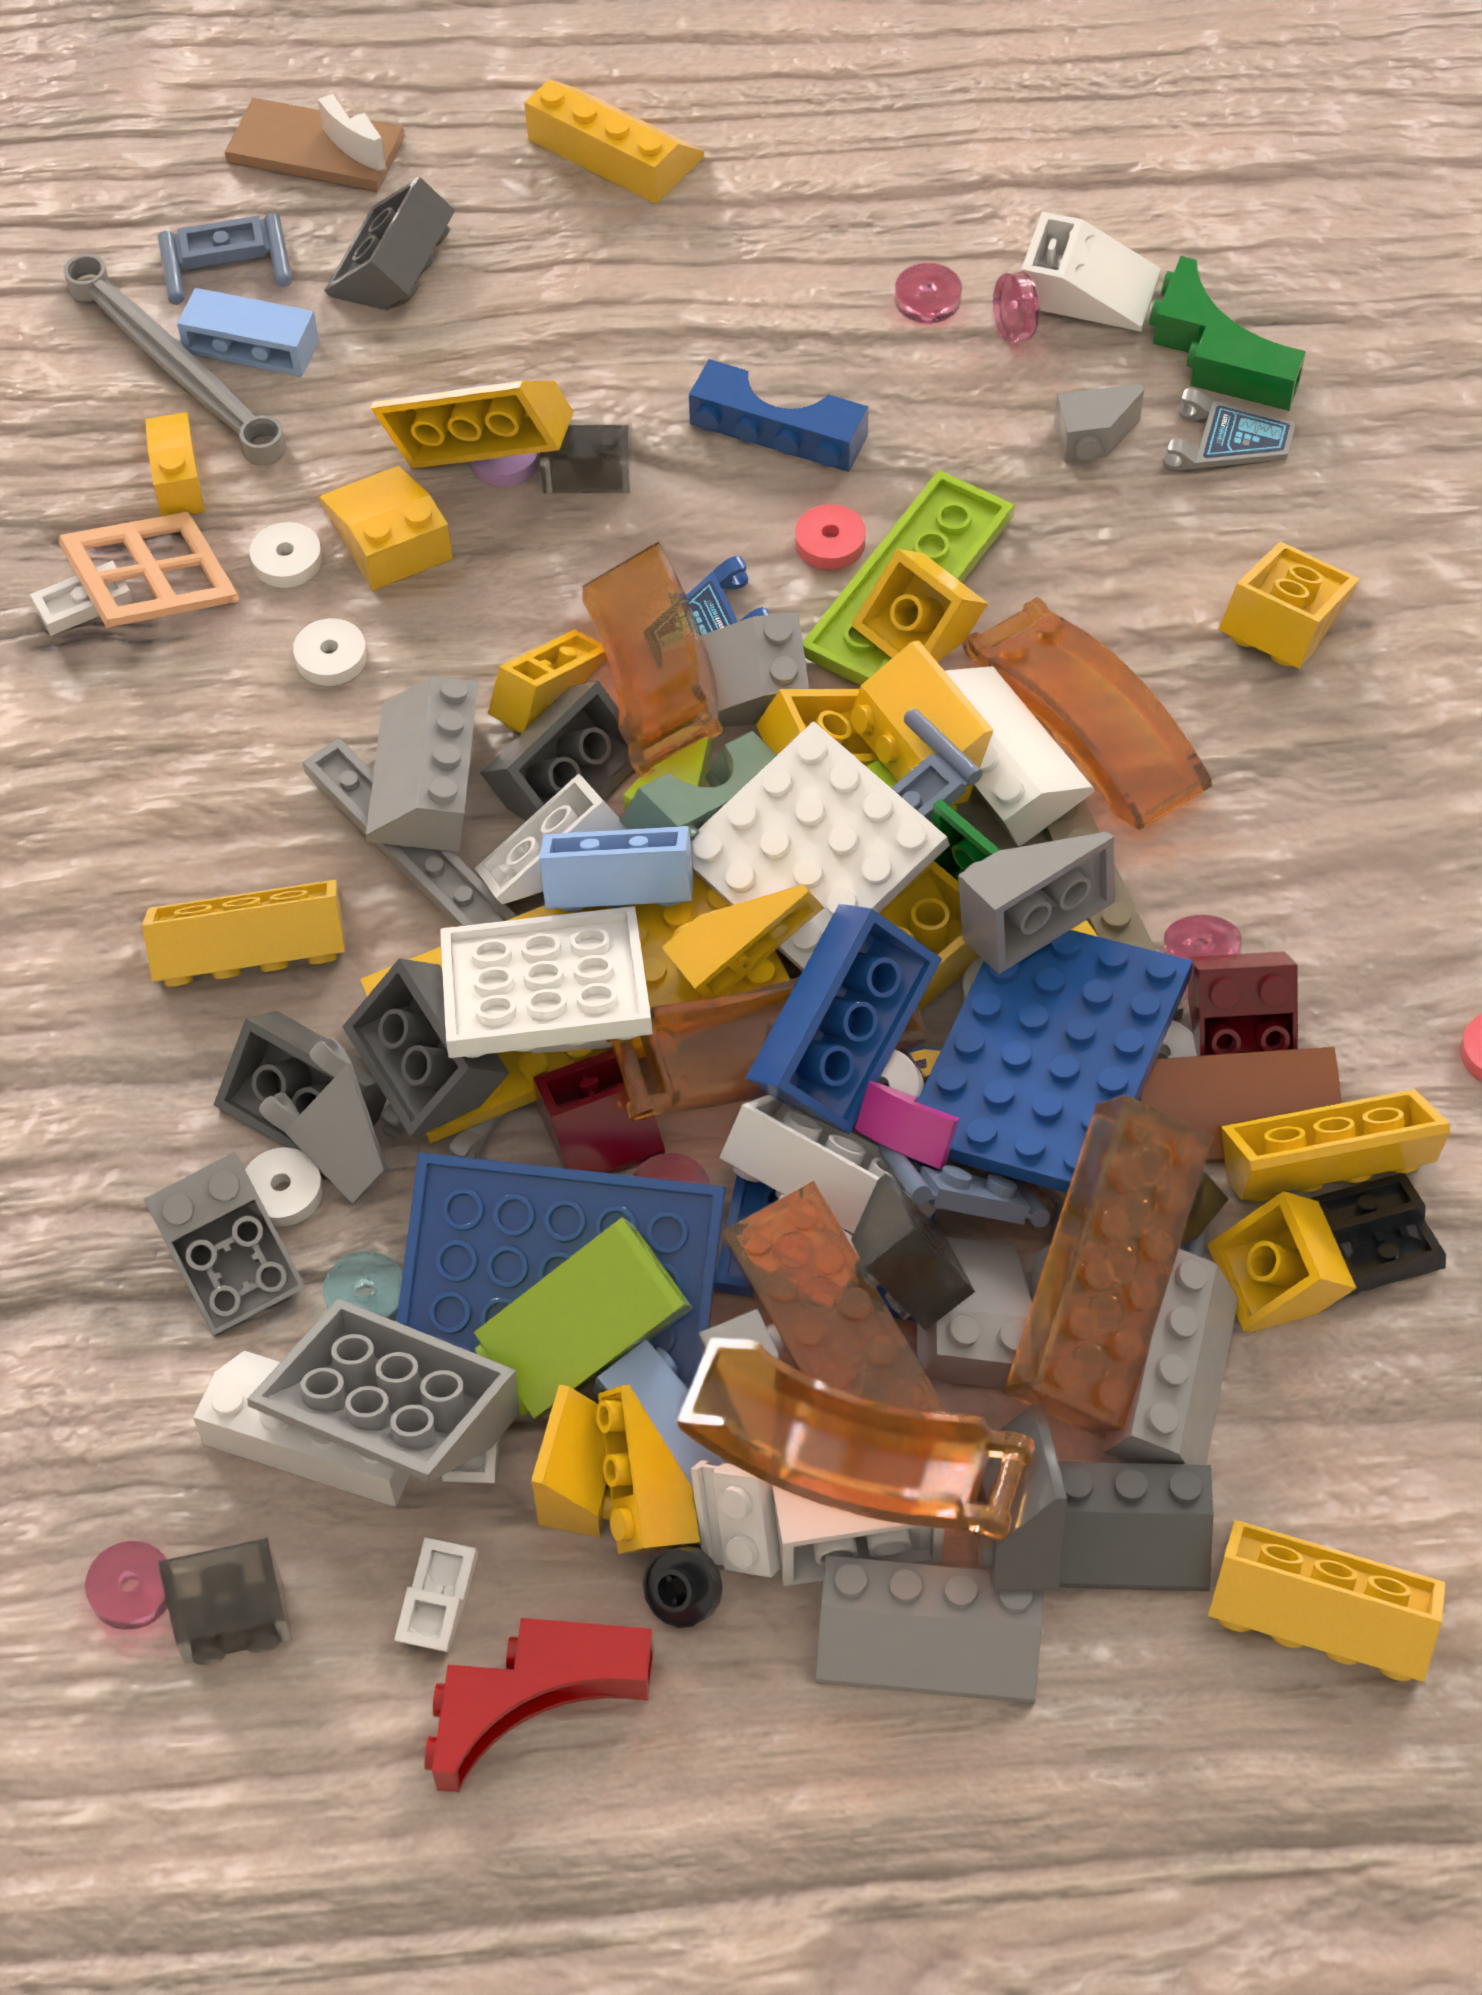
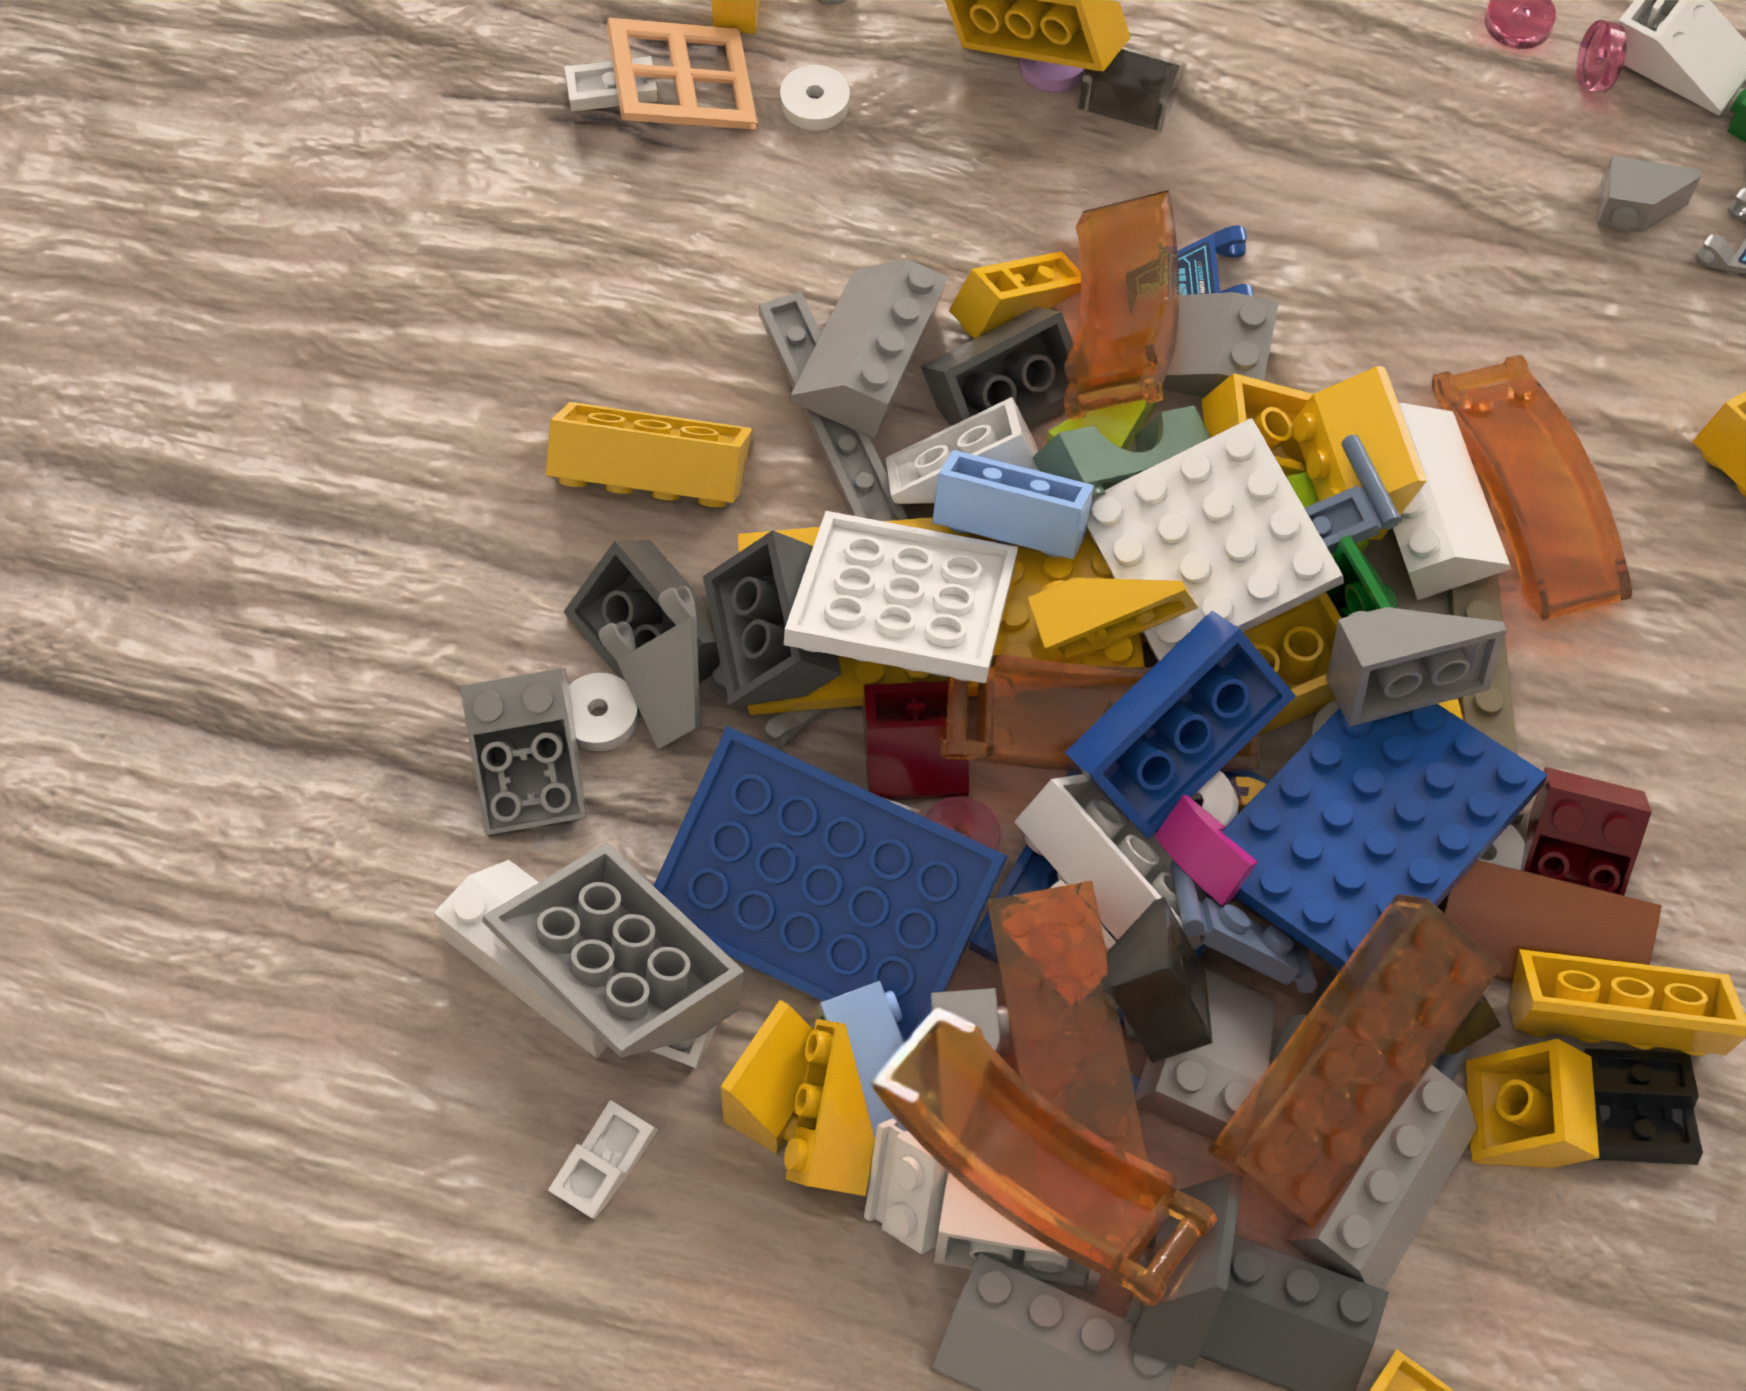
camera: 15 degrees right, 5 degrees up
clear pink piece [85,1541,175,1630] -> none
clear smoke slope [158,1538,292,1665] -> none
white piece [293,618,367,686] -> none
yellow slope [319,465,453,591] -> none
clear light blue piece [323,1251,403,1321] -> none
red arch [424,1618,654,1792] -> none
lime slope [474,1217,693,1419] -> none
black plate [643,1545,723,1628] -> none
blue arch [689,359,869,472] -> none
coral piece [795,504,866,570] -> none
lime plate [803,470,1015,685] -> none
yellow slope [851,549,988,663] -> none
clear pink piece [1164,915,1242,959] -> none

